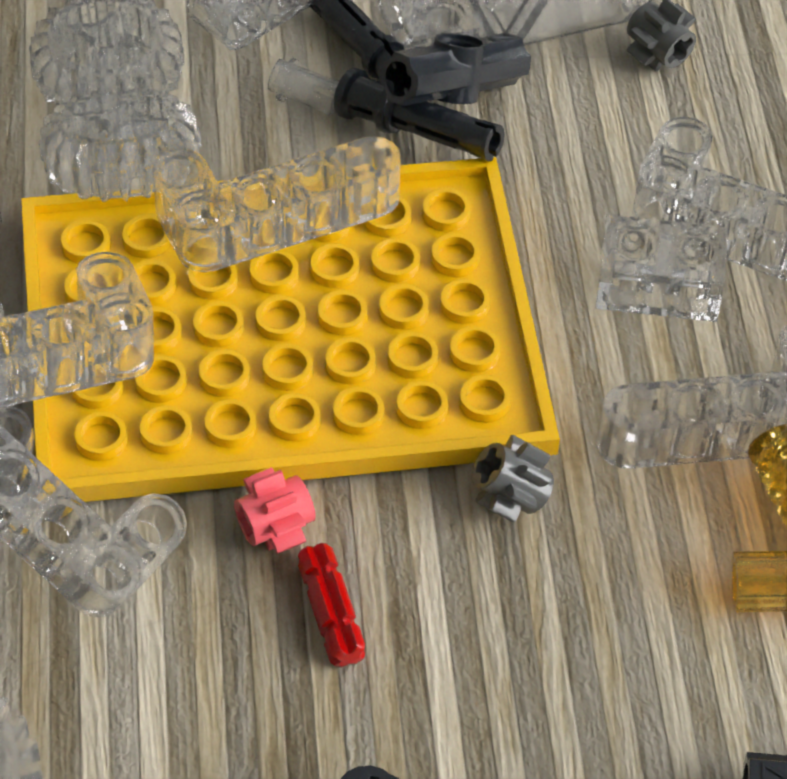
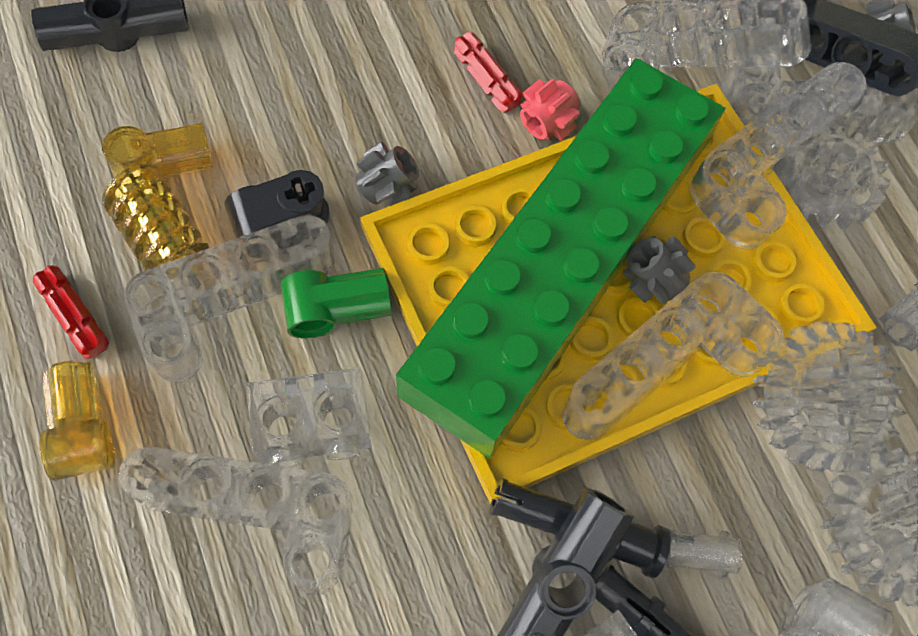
camera: 160 degrees right, 15 degrees up
none -> black piece [224,170,330,254]
none -> green piece [281,268,391,339]
none -> green brick [396,58,726,459]
none -> dark grey gear [623,236,696,304]

